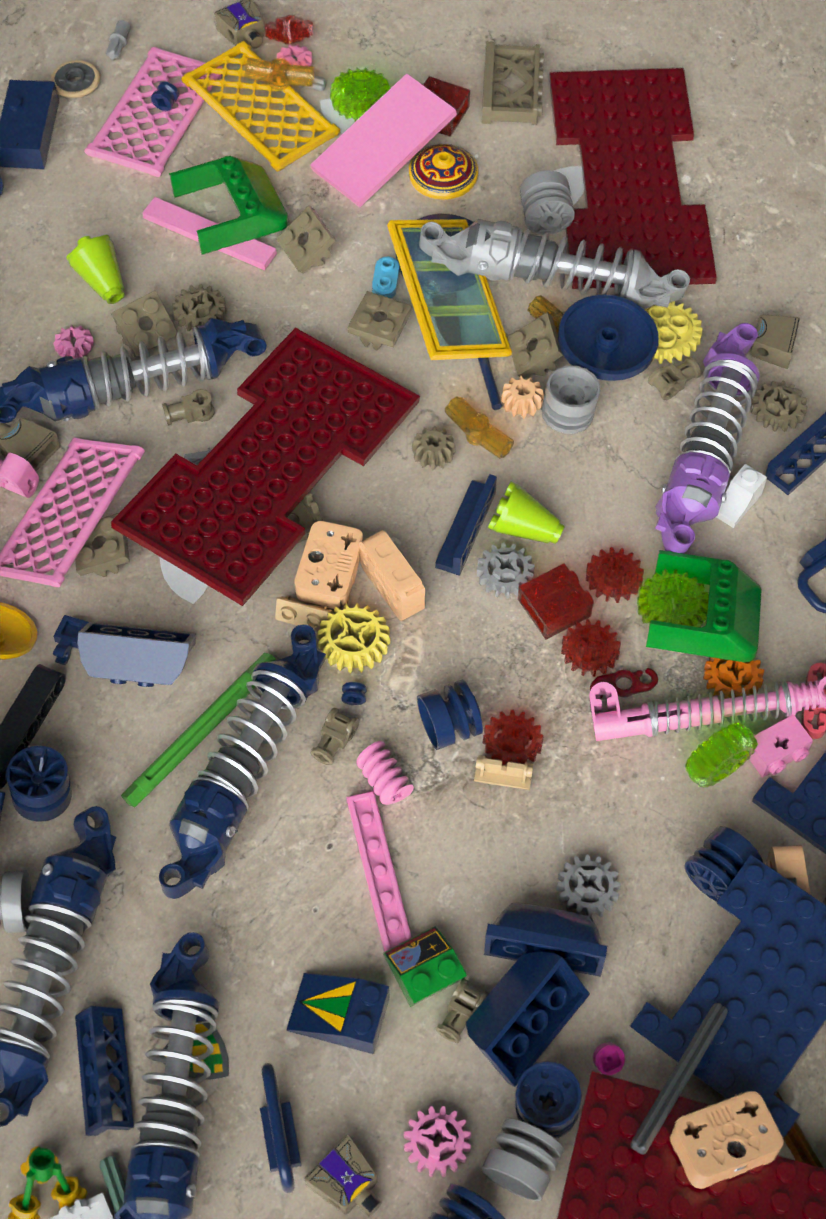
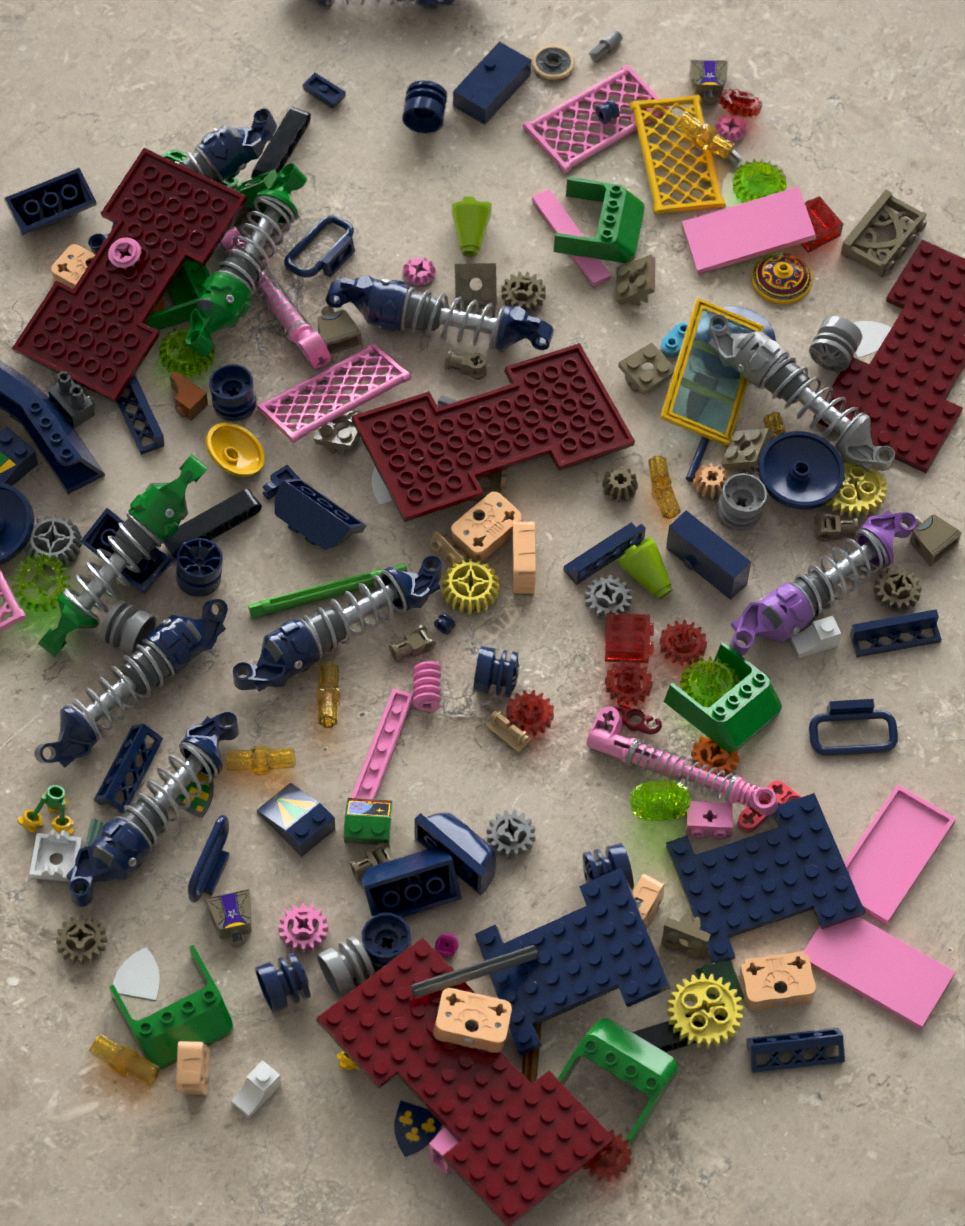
camera: 30 degrees right, 0 degrees up
none -> clear yellow piece [226,746,296,775]
none -> clear yellow piece [317,662,340,728]
none -> dark blue brick [666,510,751,600]

